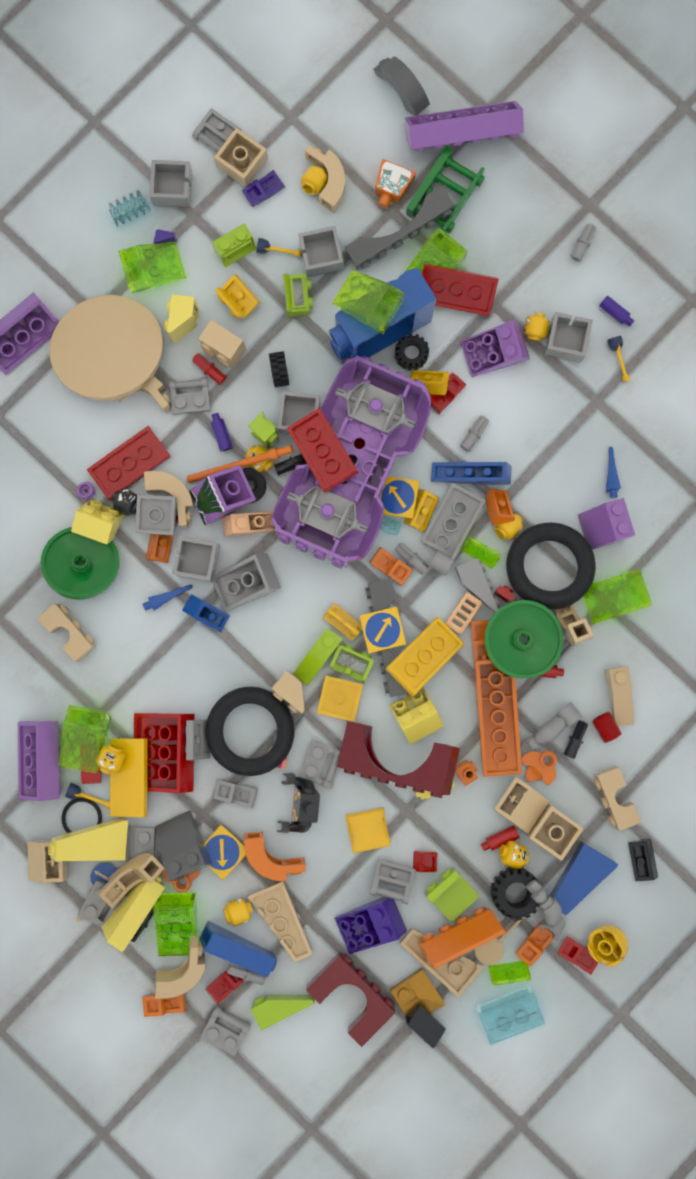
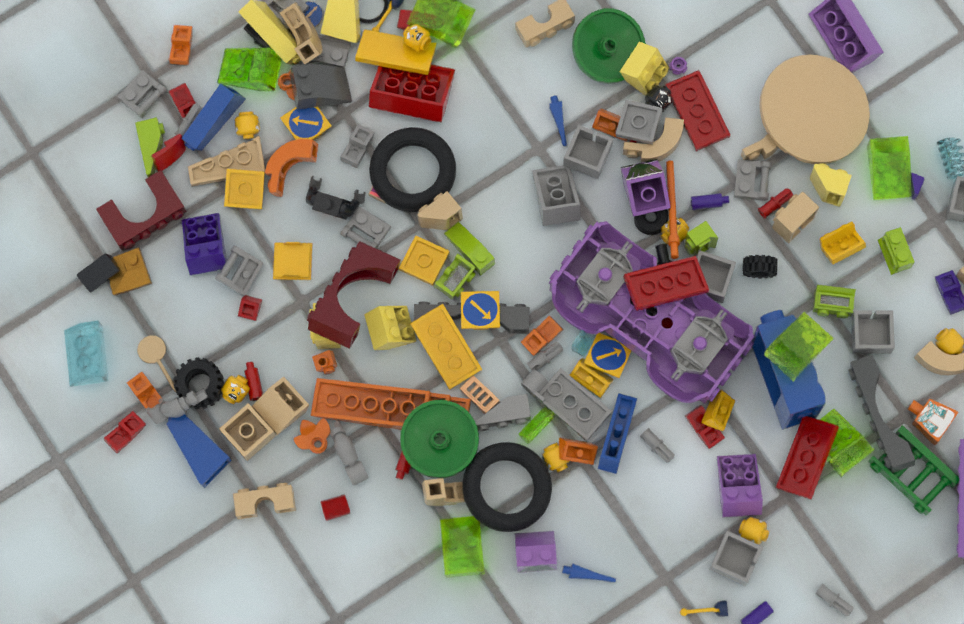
camera: 105 degrees right, 10 degrees down
tan arch [155,936,205,999] -> none
blue slope [182,594,230,632] -> none
light grey plate [185,719,210,760] -> none
light nougat slope [222,511,275,537] -> none
hinge [256,238,302,257] -> none
yellow hinge [322,603,362,641] -> none
black tyre [395,333,429,371] -> none
tan wing [399,928,483,998] -> none
orange slope [418,907,506,969] -> none
lime bracket [425,867,478,921] -> none
clear neon green slope [489,961,531,986] -> none
red plate [493,585,516,603] -> none
black axle [563,720,588,759] -> none
yellow cylinder [587,924,629,967] -> none
tan slope [604,666,634,726] -> none
black slope [628,839,658,881] -> none
none -> red slope [151,134,186,171]
none -> yellow tile [224,169,265,209]

